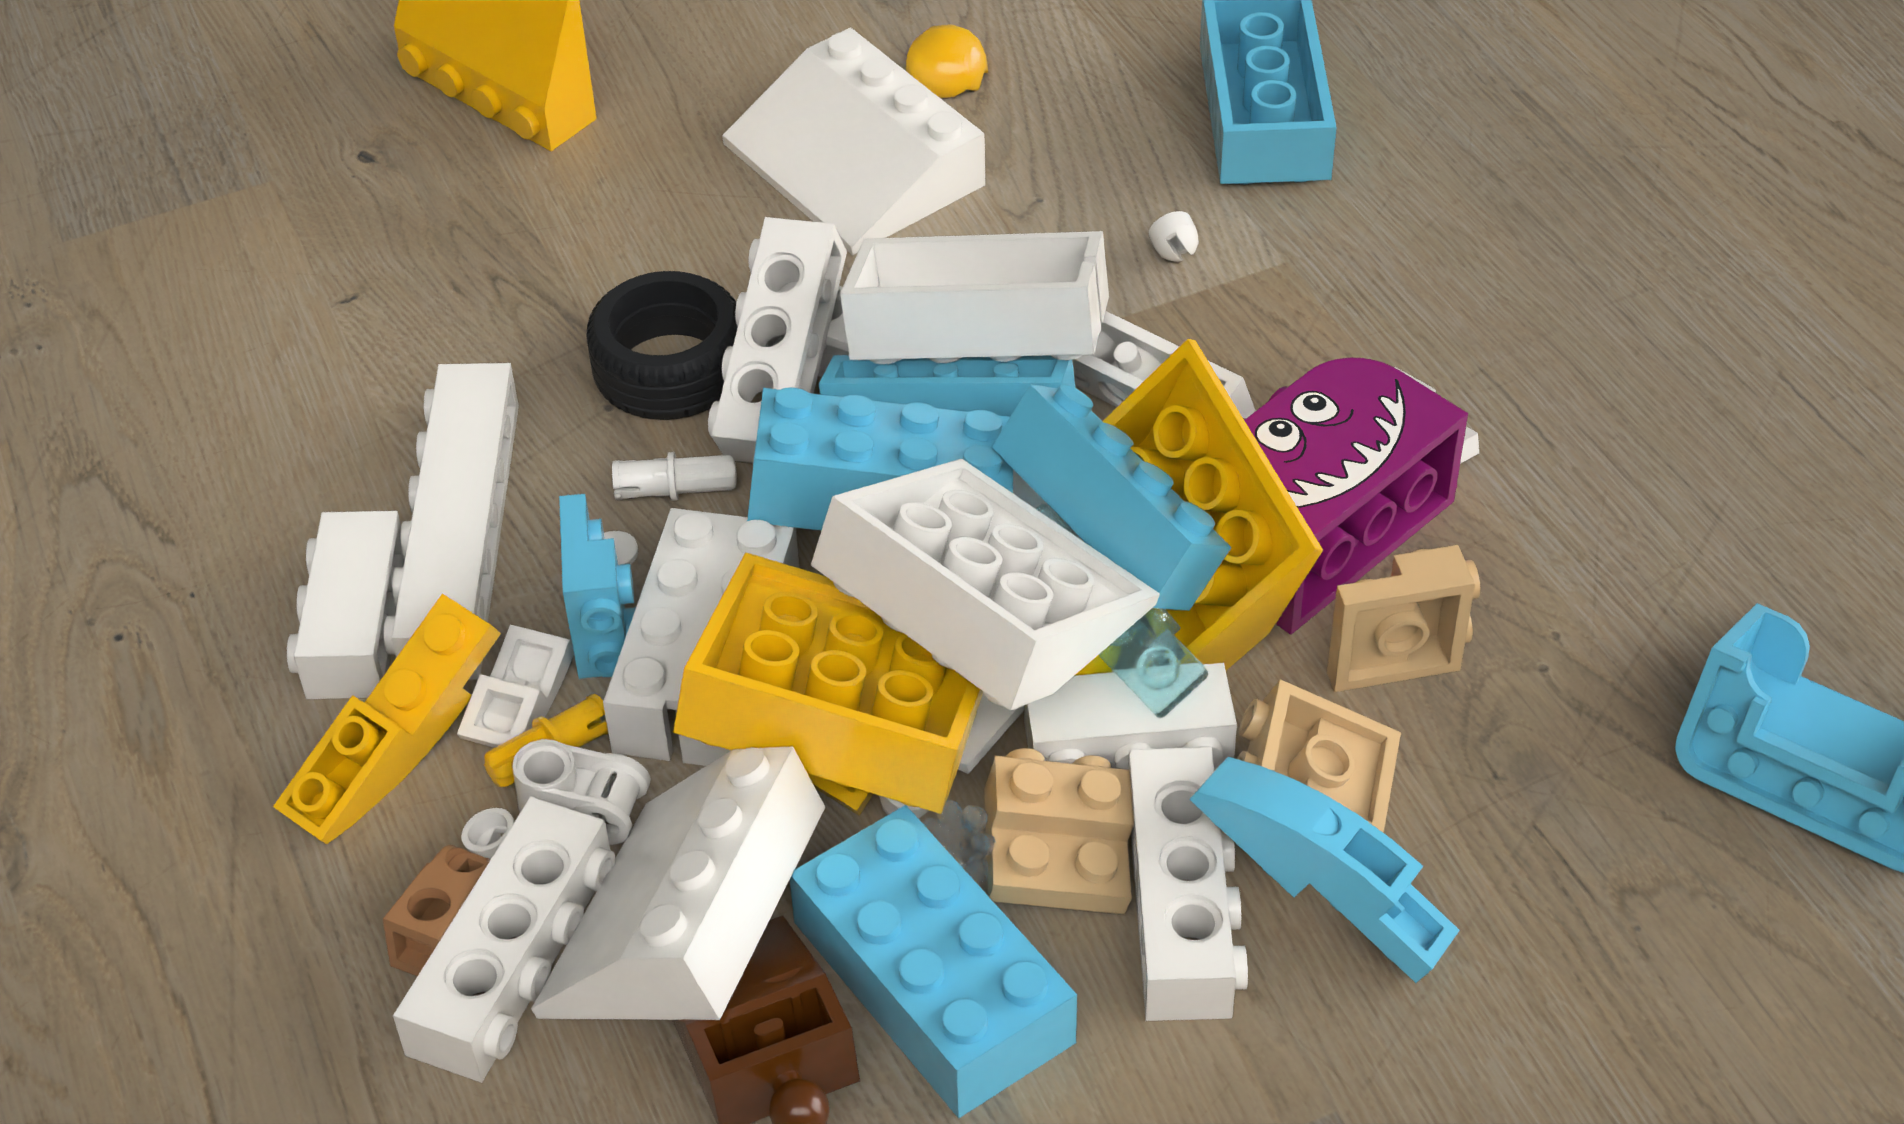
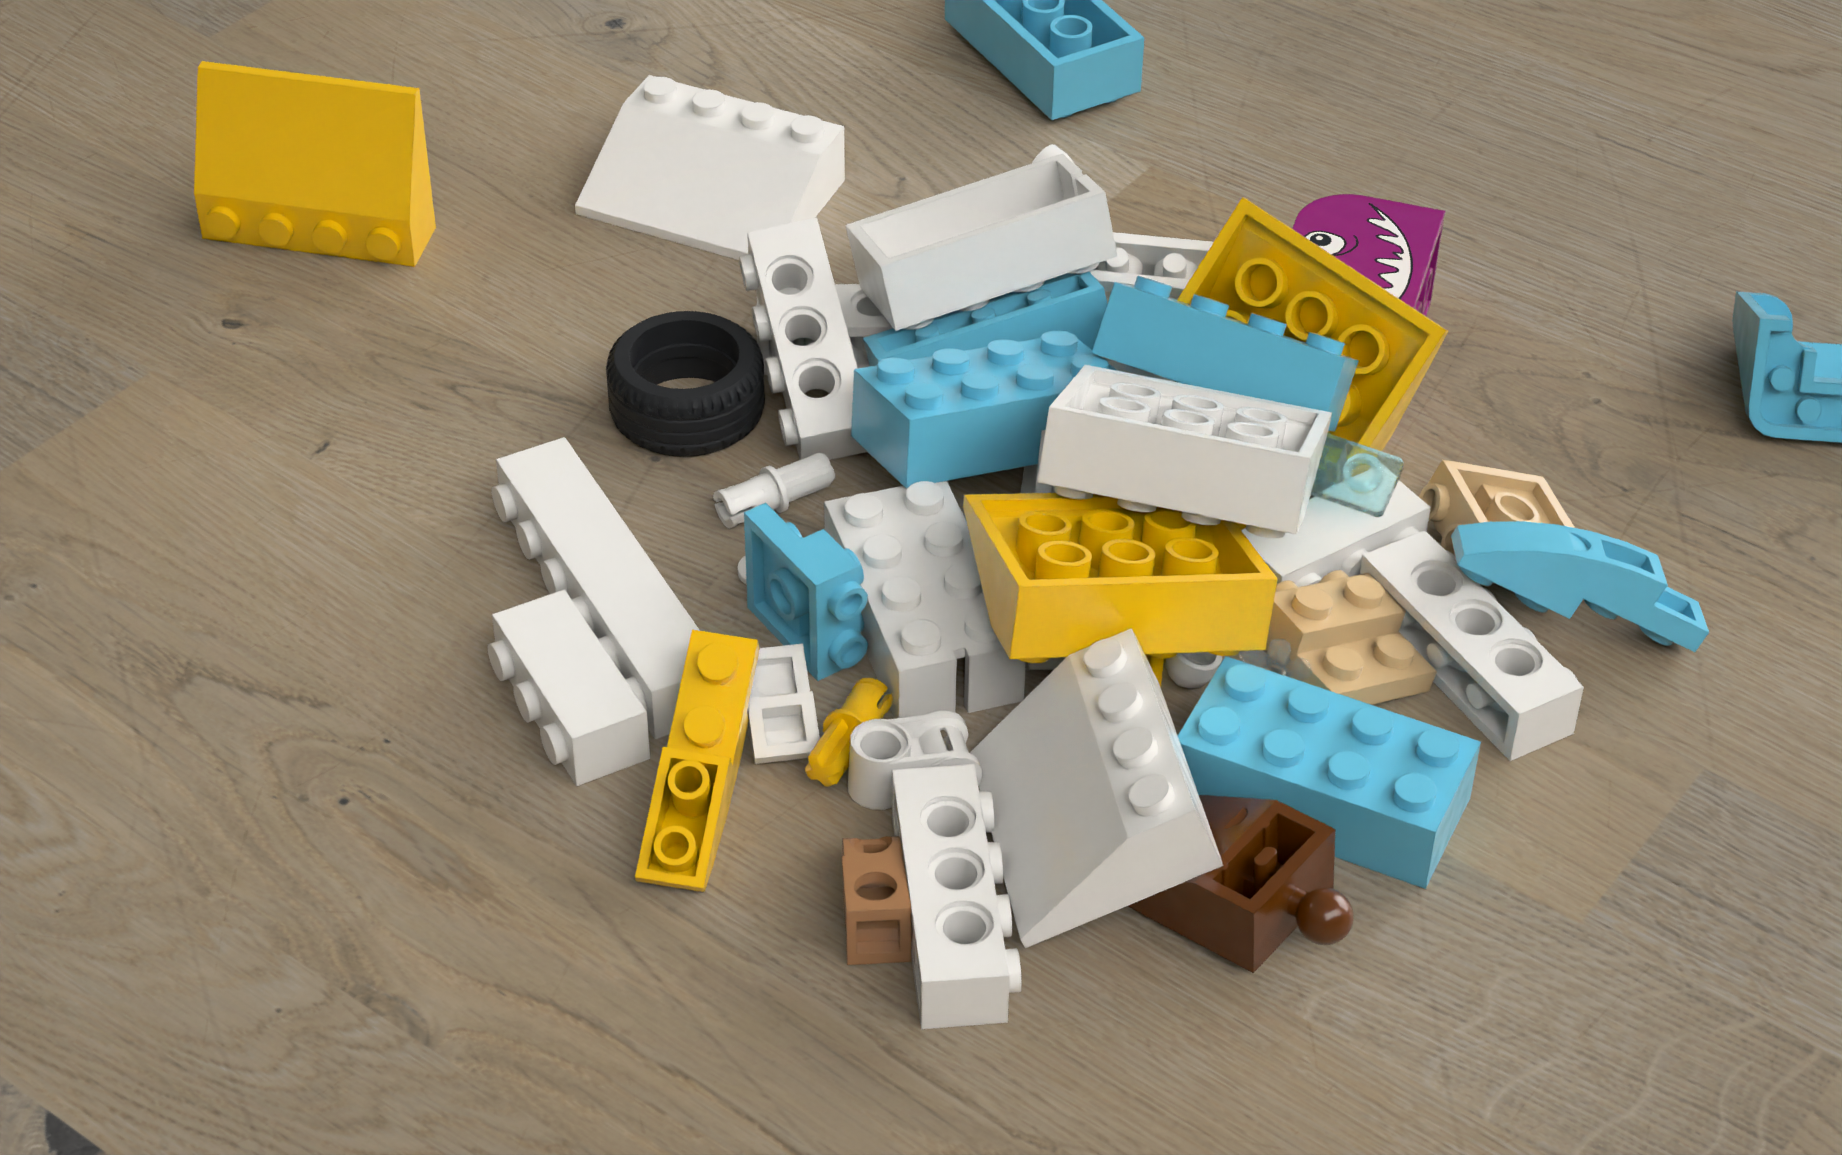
camera: 30 degrees left, 5 degrees down
white hinge [461,808,515,859] -> none
yellow hair [906,24,989,98] -> none
tan plate [1327,545,1480,692] -> none

